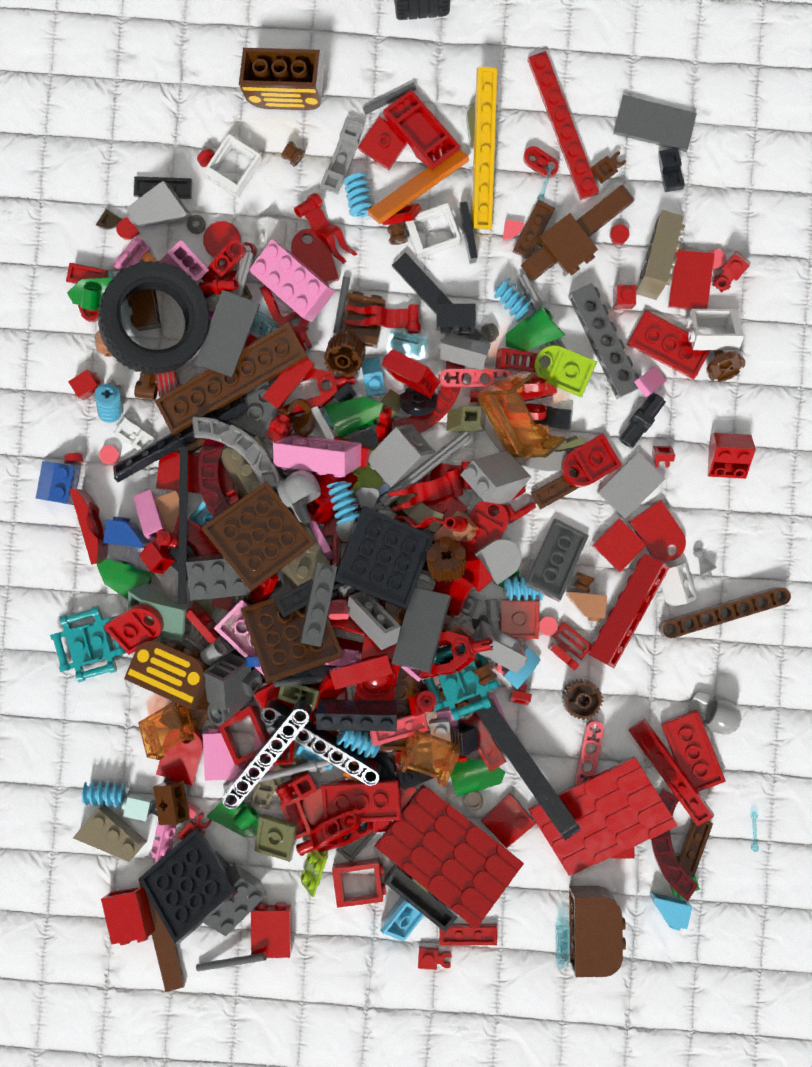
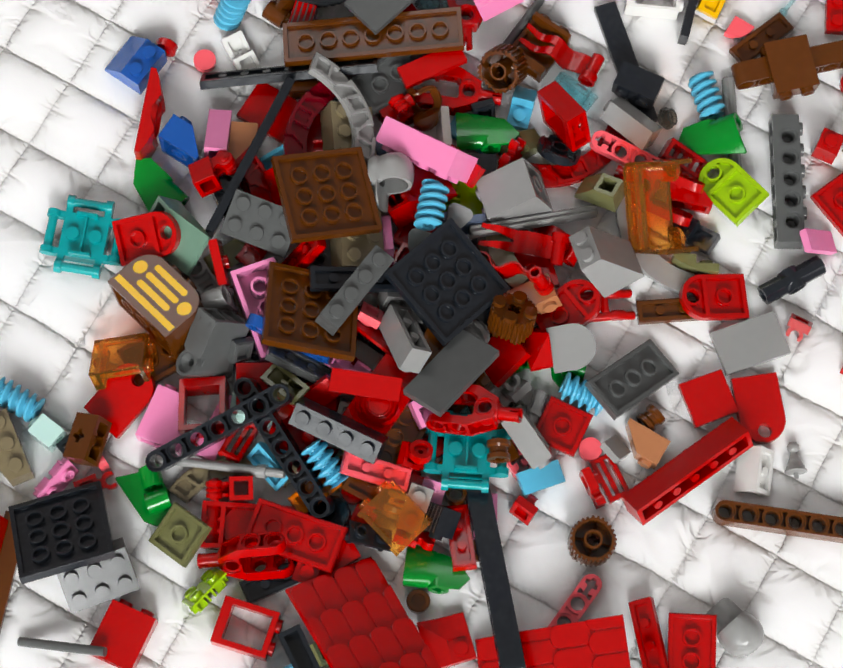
camera: 25 degrees right, 15 degrees down
none -> light grey tile [600,435,631,464]

